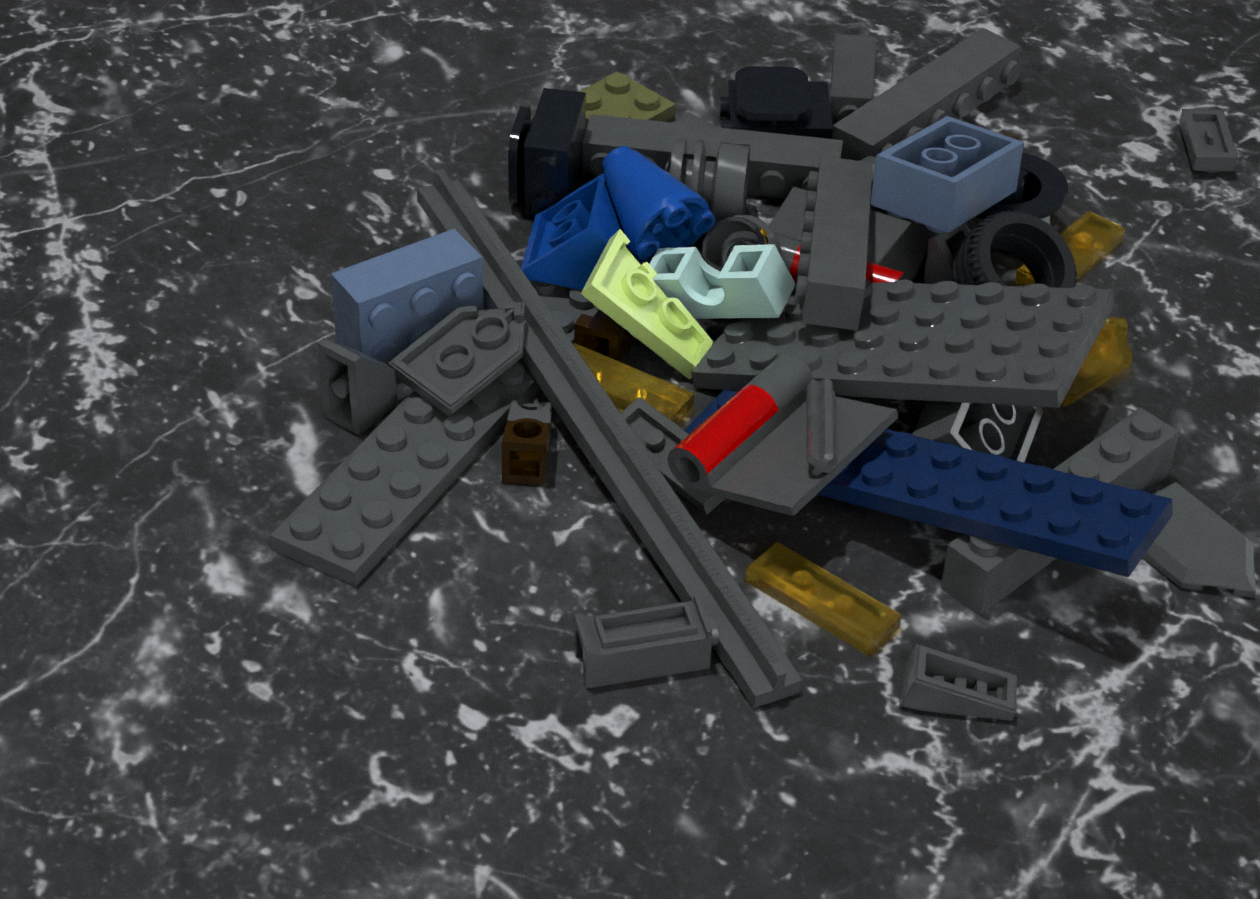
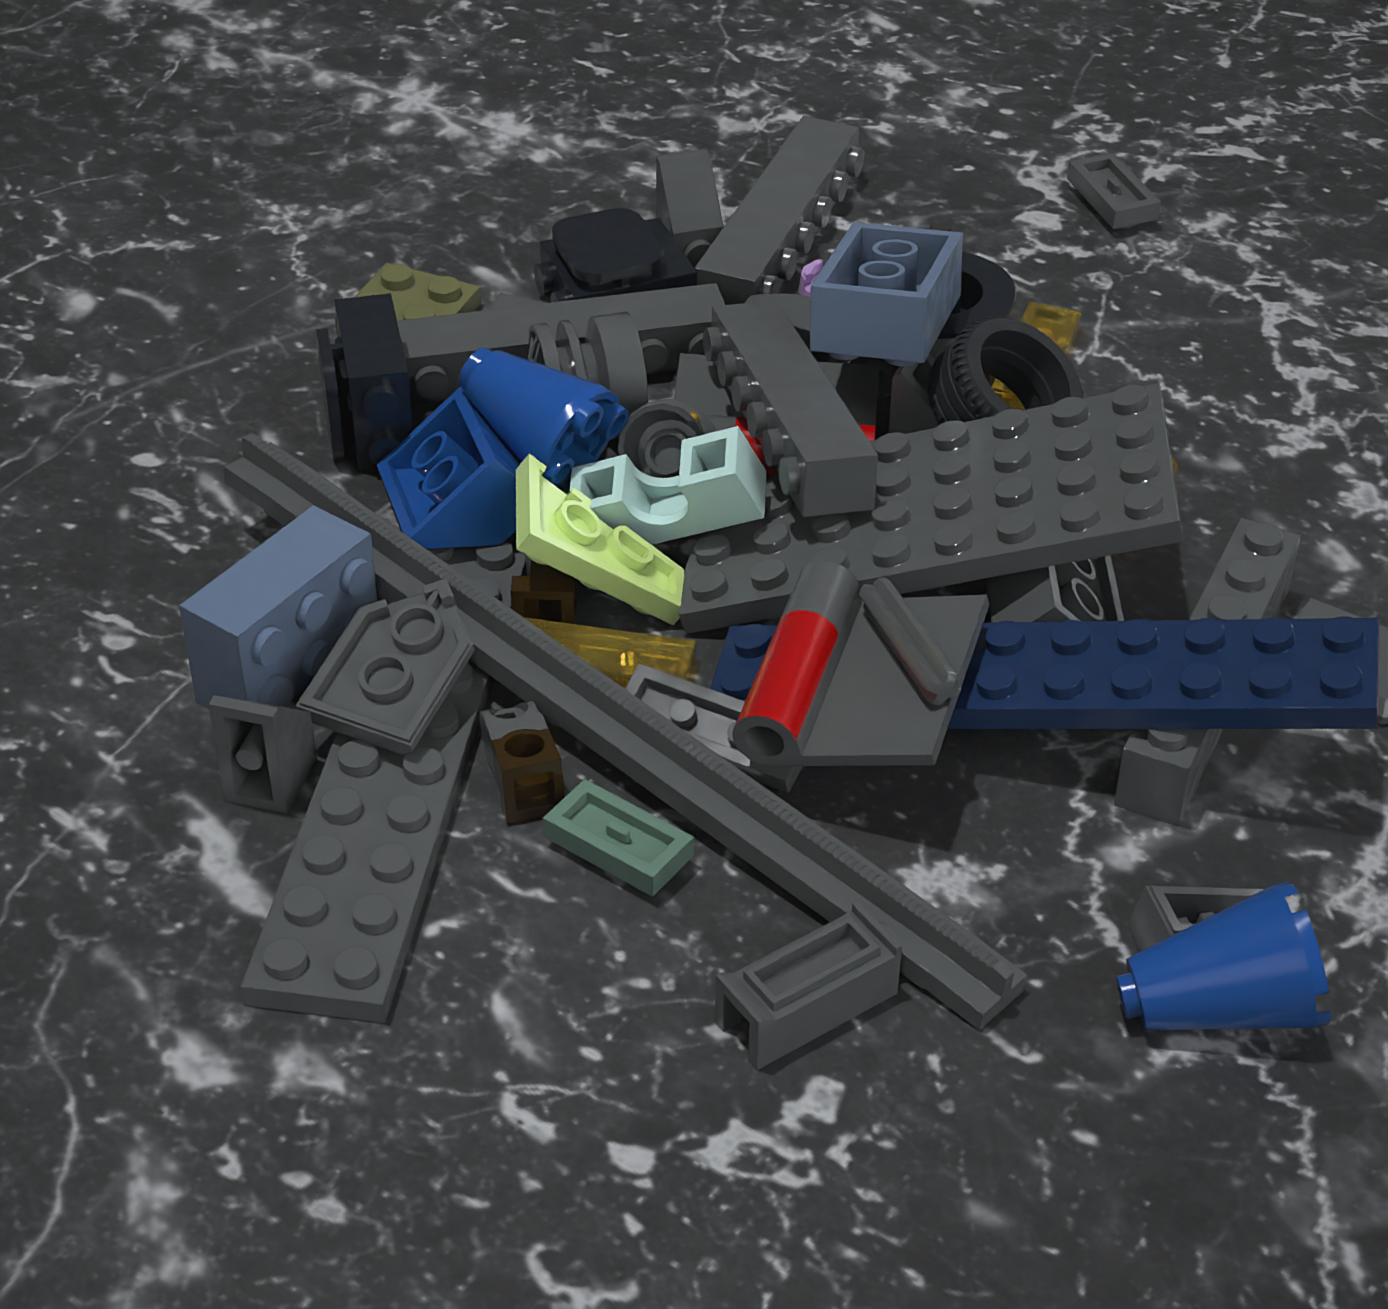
camera: 20 degrees left, 0 degrees up
clear yellow tile [745,542,902,656] -> none
none -> sand green plate [543,779,694,897]
none -> blue cone [1116,881,1331,1030]

